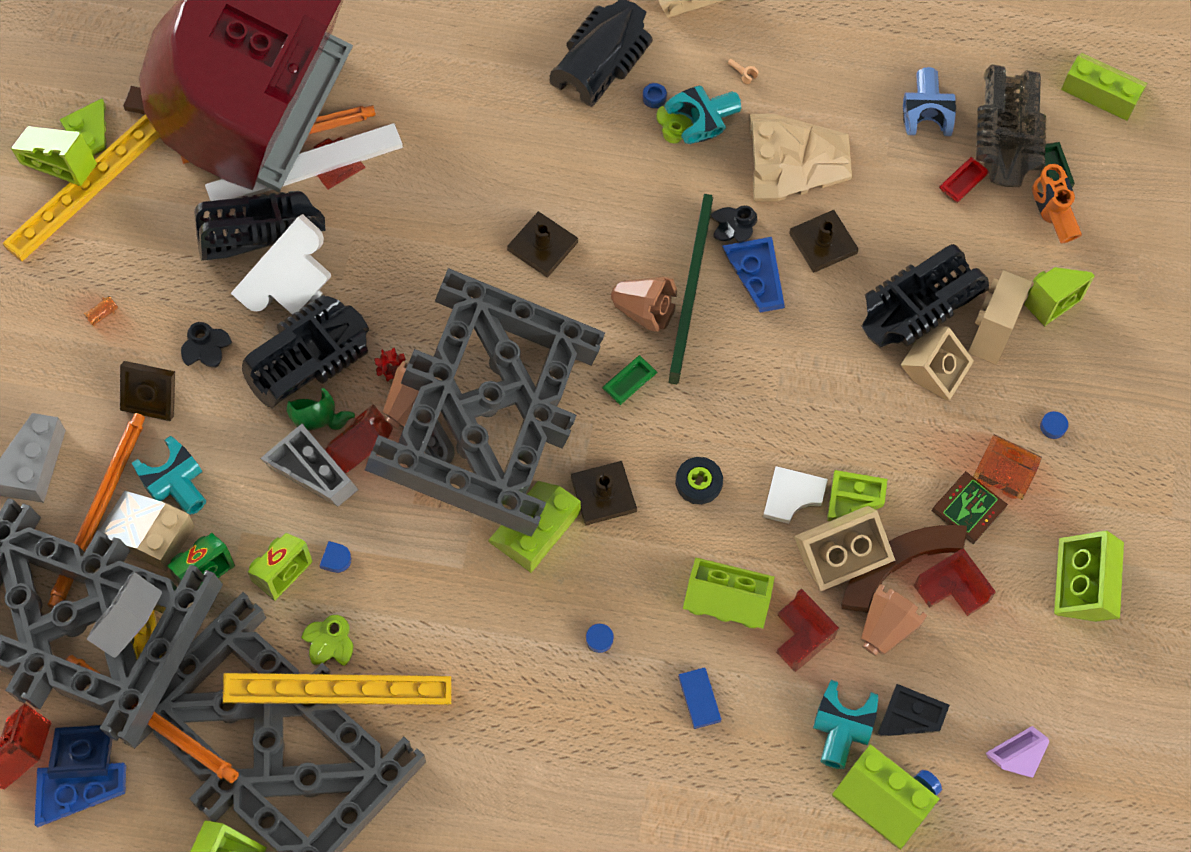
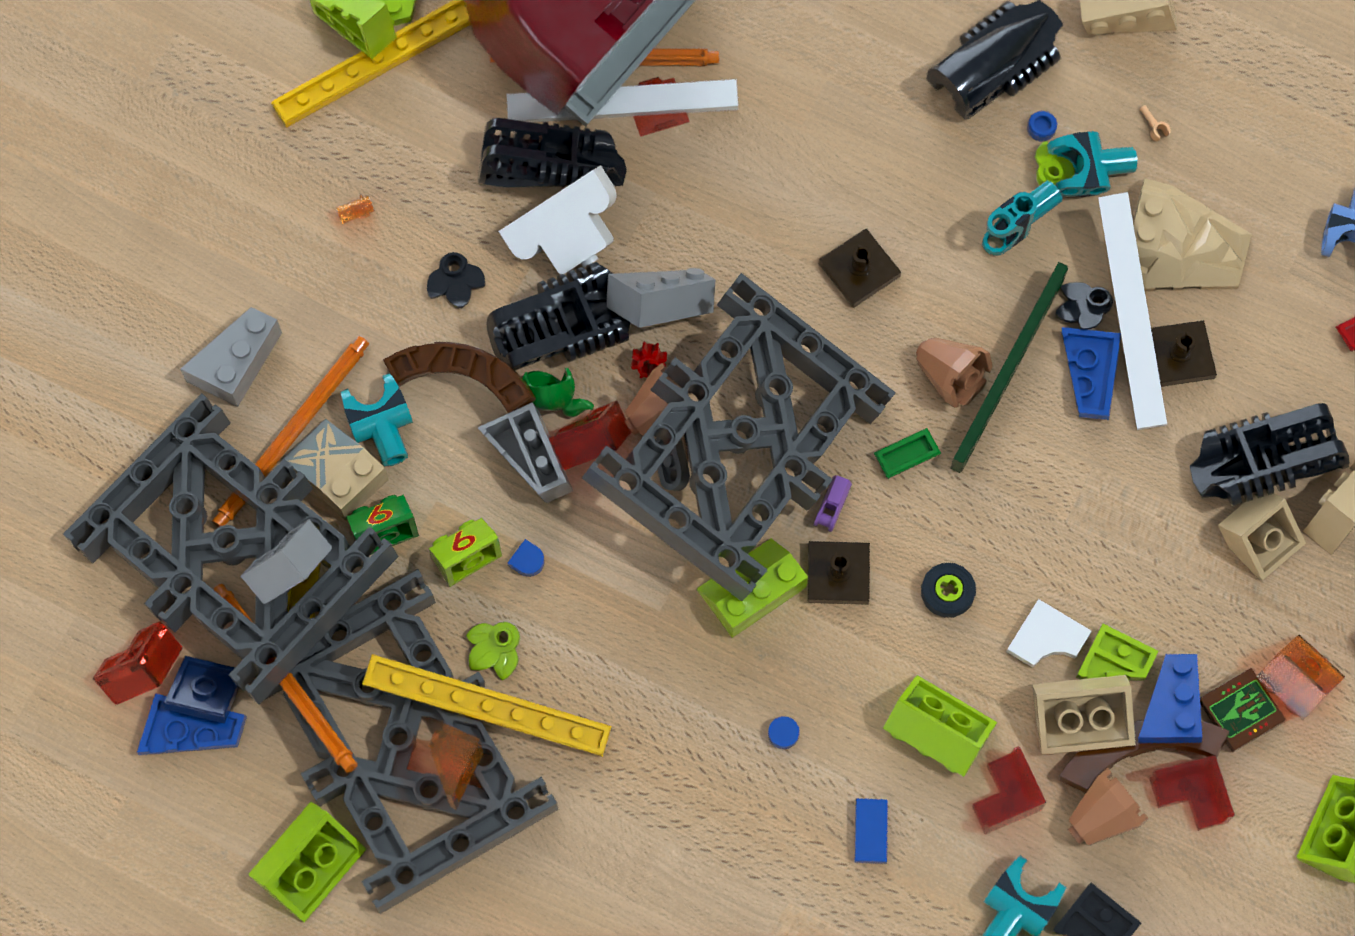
camera: 20 degrees right, 5 degrees up
dark brown tile [120,361,175,421] -> none
none -> reddish brown tile [383,342,536,413]
none -> clear orange slope [429,723,484,810]
none -> light grey wedge [606,268,716,328]
none -> medium lavender bar [814,475,852,532]
none -> teal connector [982,181,1063,256]
none -> white tile [1098,192,1167,430]
none -> blue wing [1138,654,1202,743]

